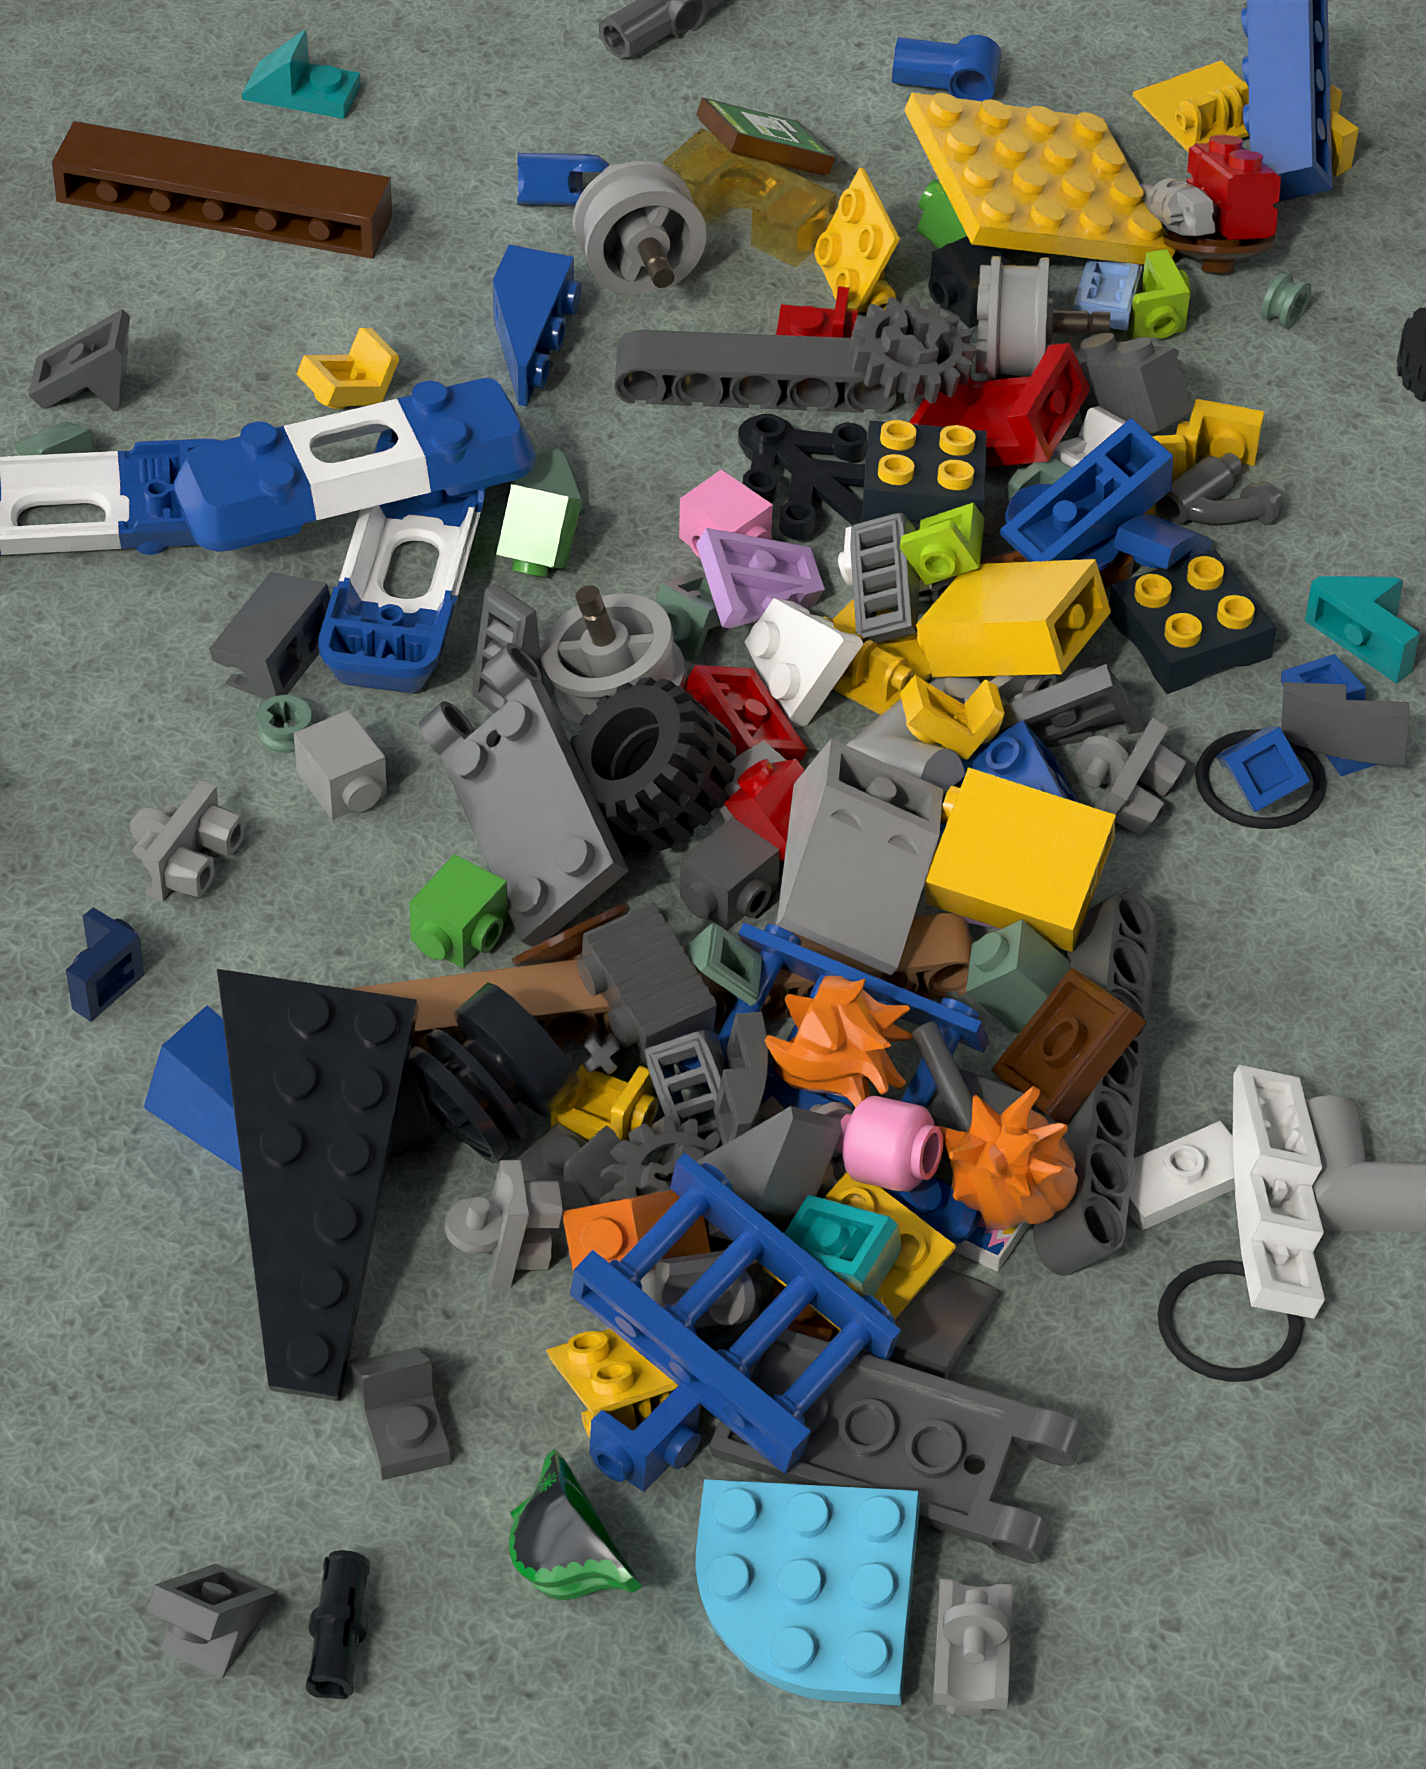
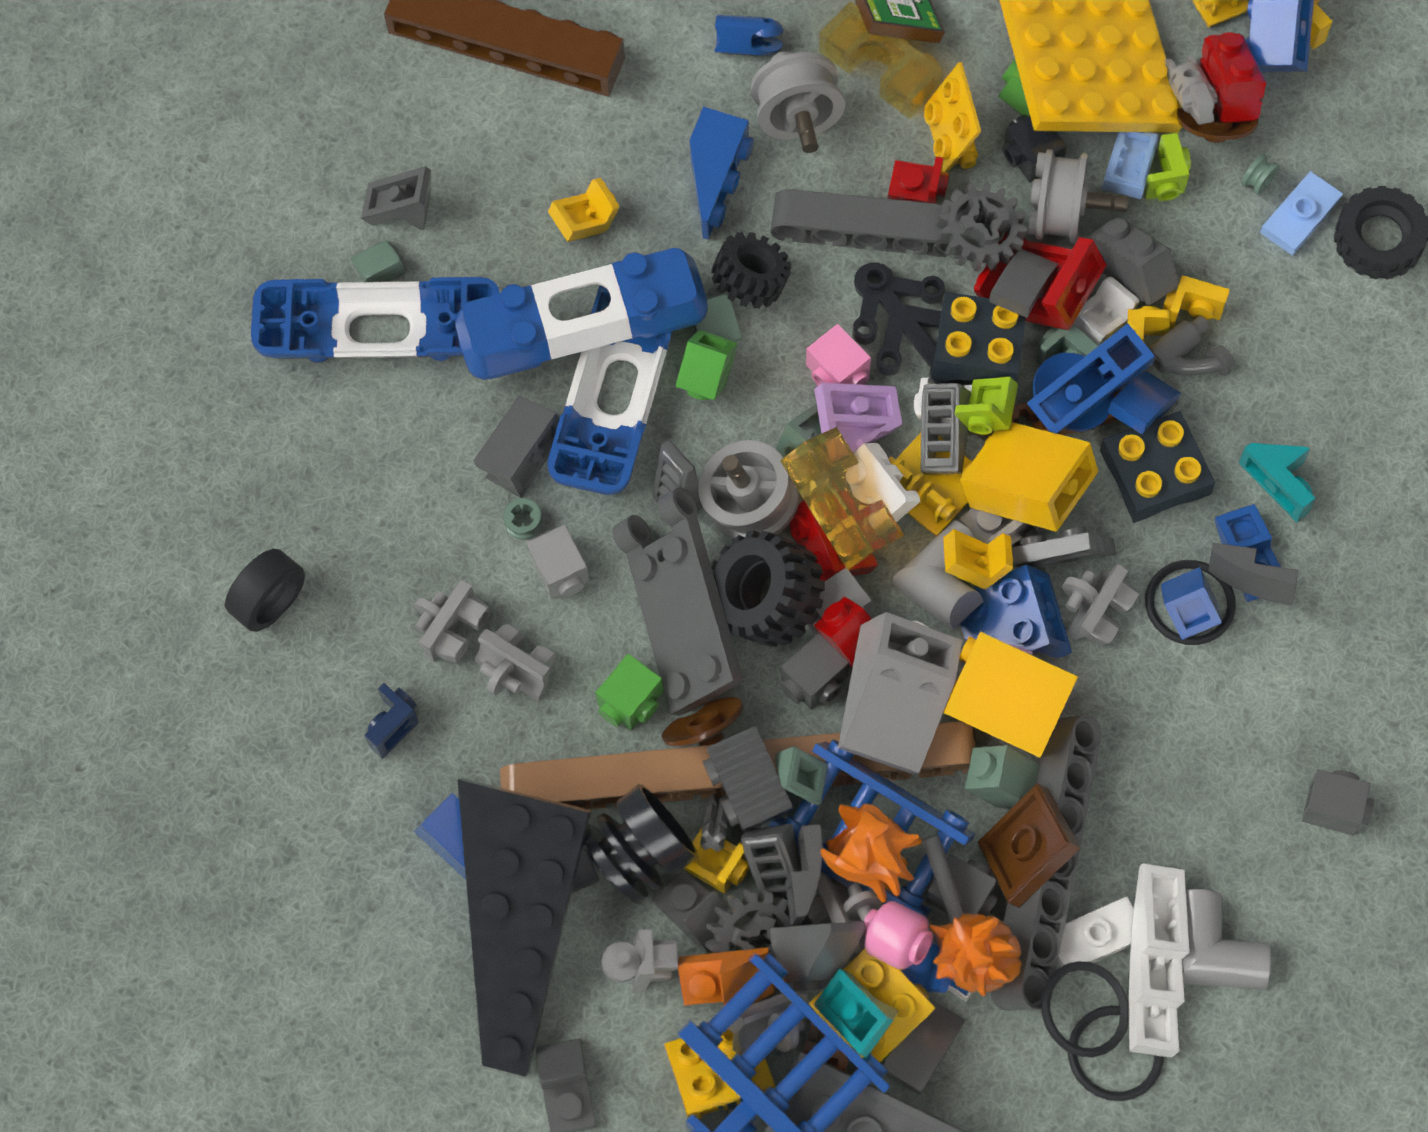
camera: 10 degrees right, 20 degrees up
none -> light grey hips [475,624,556,701]
none -> black tyre [711,232,792,308]
none -> clear yellow arch [780,427,904,570]
none -> dark grey slope [989,249,1059,318]
none -> black tyre [1041,961,1129,1057]
none -> light blue plate [1260,171,1343,256]

